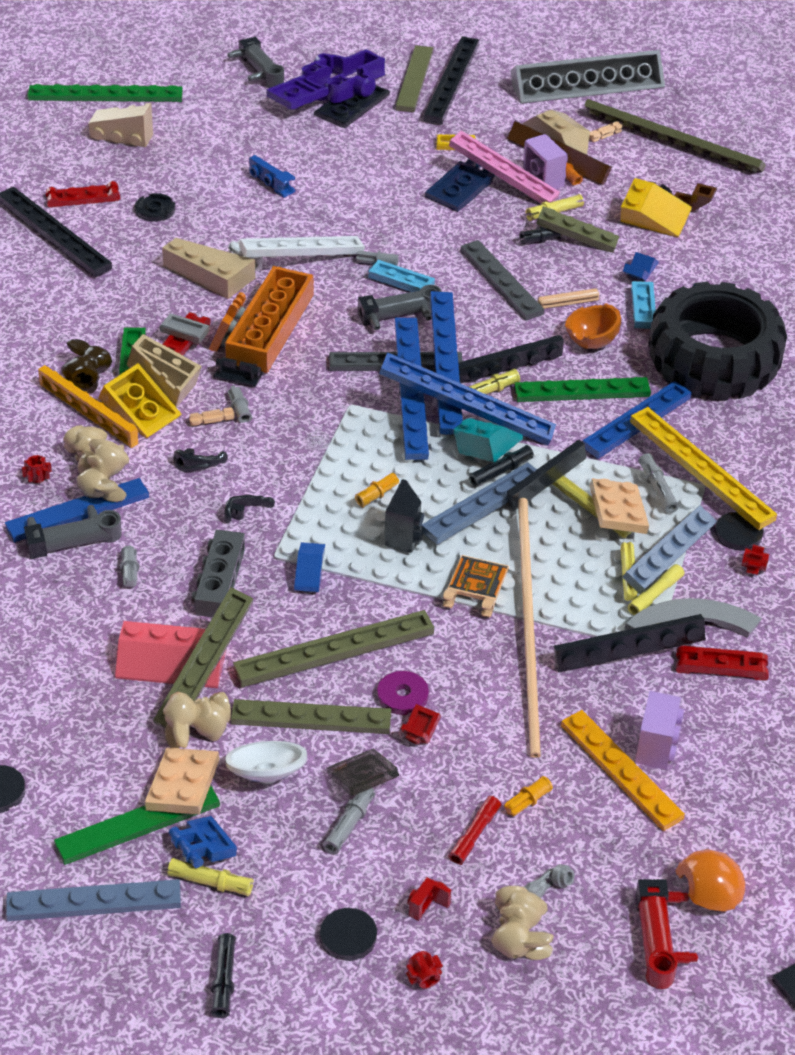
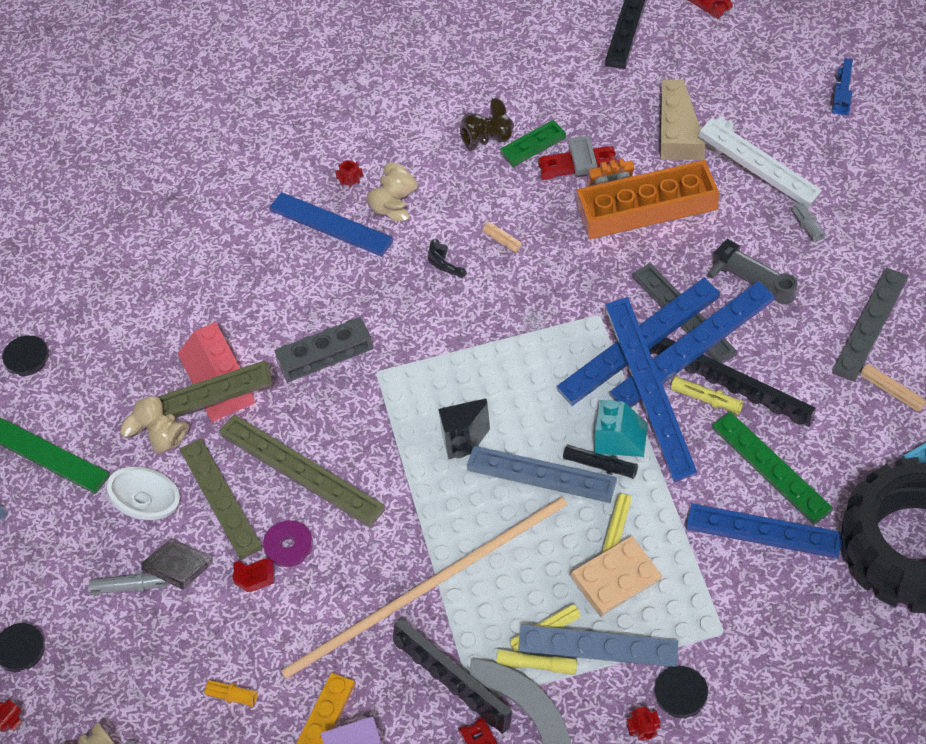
camera: 65 degrees right, 10 degrees up
dark grey piece [24,505,122,559] -> none
light orange plate [38,365,138,448] -> none
tan animal [76,439,129,502] -> none
yellow slope [98,363,182,438] -> none
light grey axle [120,546,139,588] -> none
tan wedge [127,334,202,408] -> none
black tile [134,193,176,222] -> none
light nougat plate [145,748,220,815] -> none
light yellow pin [167,858,254,897] -> none
blue plate [168,816,237,868] -> none
black hinge [213,356,263,387] -> none
black piece [224,494,275,523] -> none
light grey axle [228,386,252,423] -> none
blue slope [294,542,325,592] -> none
light orange axle [355,473,399,508] -> none
medium azure plate [368,260,435,292] -> none
red bracket [407,877,451,921] -> none
flag [443,555,509,617] -> none
red piece [448,796,501,865] -> none
black tile [507,439,586,511] -> none
orange cylinder [565,303,621,349] -> none
yellow plate [630,407,777,530] -> none
light grey pin [638,453,680,513] -> none

